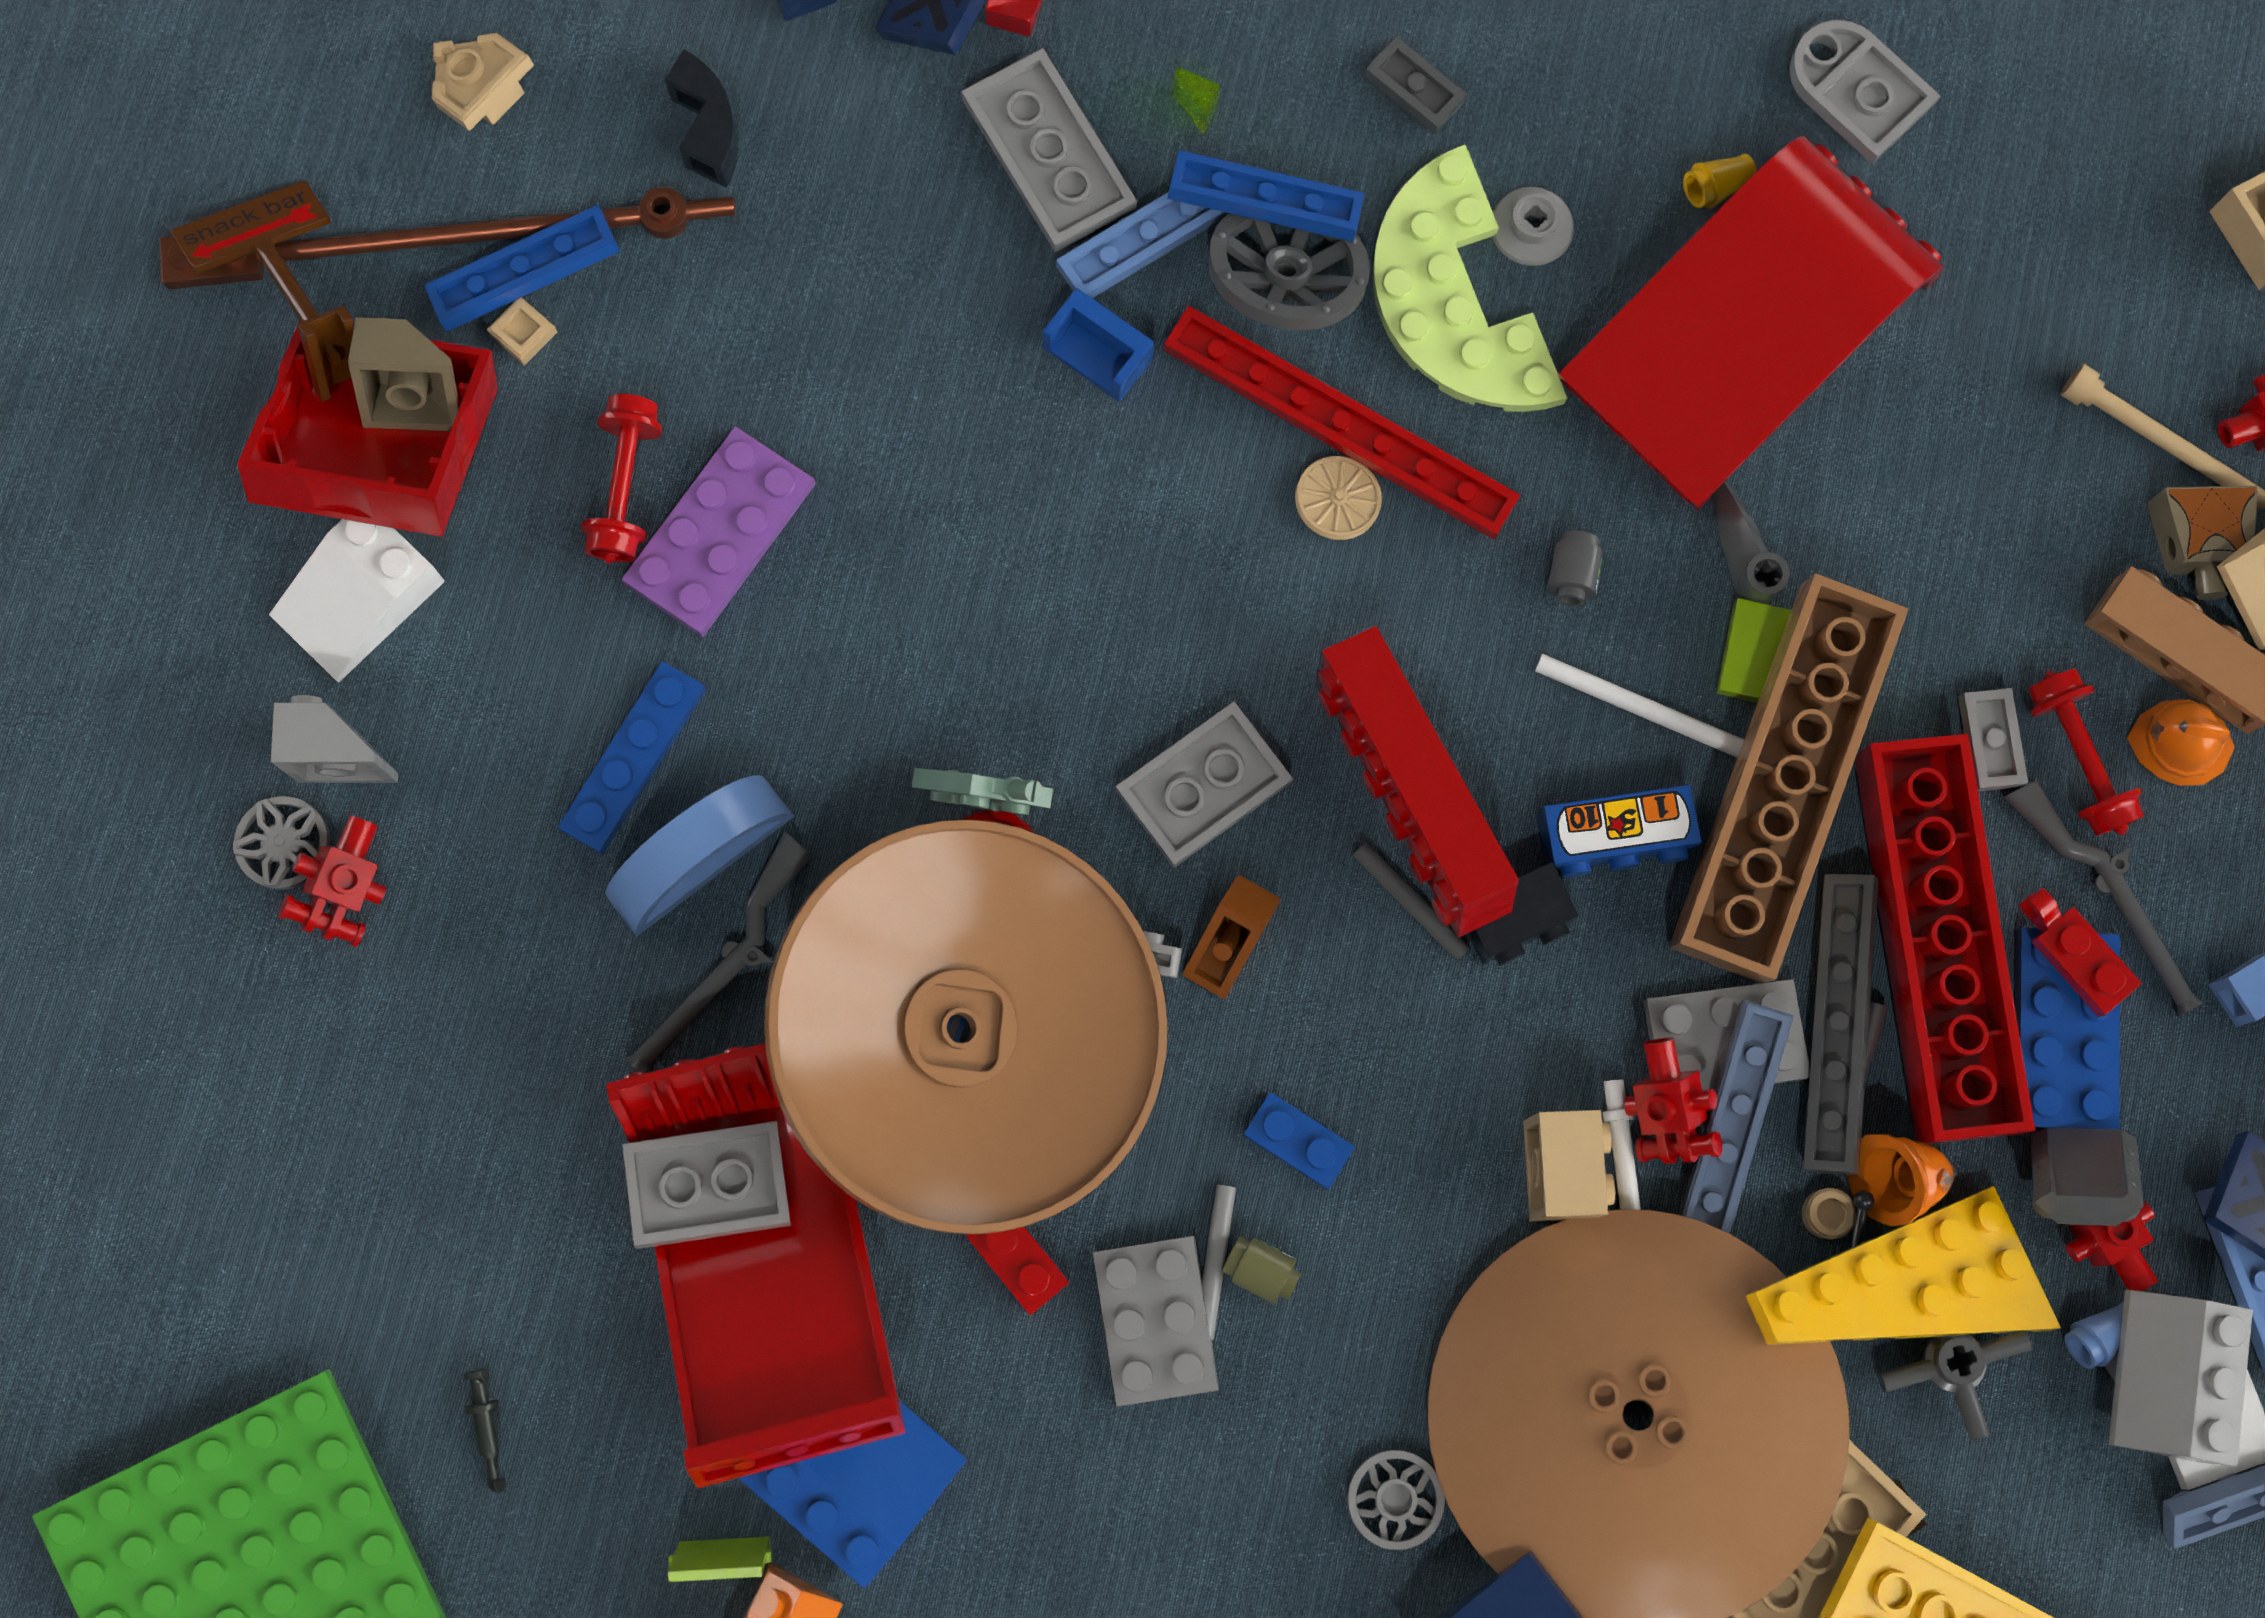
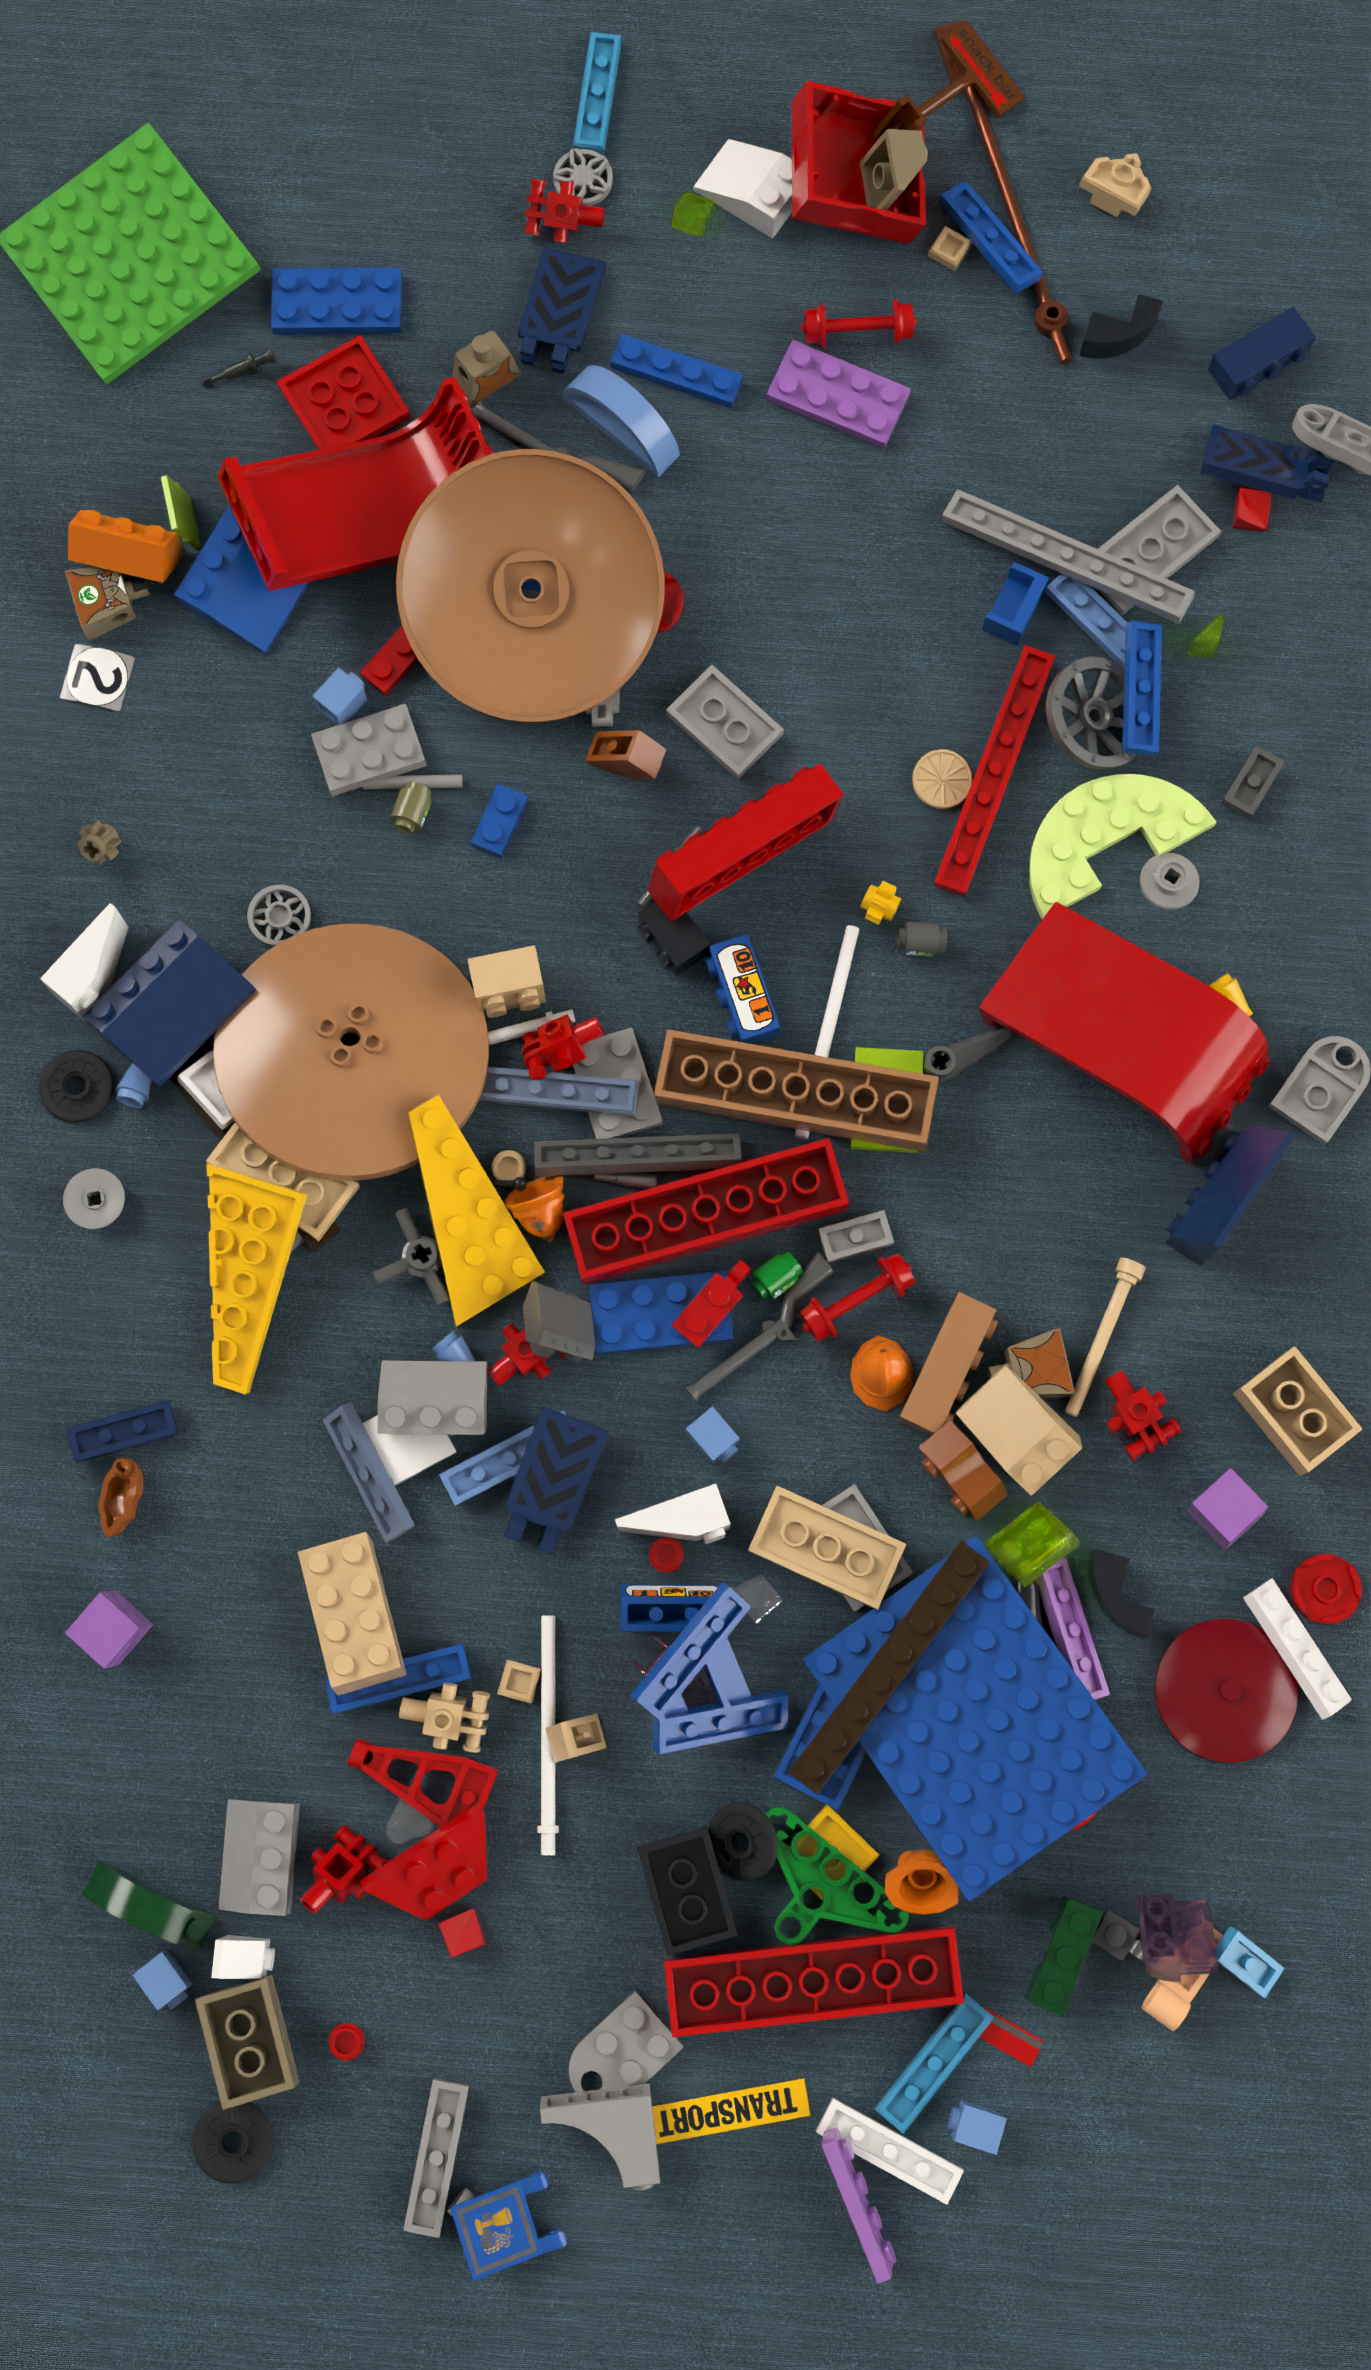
camera: 85 degrees right, 0 degrees up
light grey slope [271,695,398,783] -> none
light grey plate [622,1121,791,1249] -> none
sand green plate [911,768,1053,815] -> none
none -> blue plate [271,268,402,334]
none -> red plate [276,335,411,450]
none -> medium blue brick [312,668,367,725]
none -> dark tan torso [452,331,521,407]
none -> dark blue tile [518,247,606,374]
none -> dark azure tile [573,32,622,155]
none -> clear neon green slope [672,192,714,236]
none -> green brick [750,1251,803,1301]
none -> yellow gear [860,881,902,925]
none -> light grey plate [942,489,1195,624]
none -> dark blue slope [1166,1126,1296,1266]

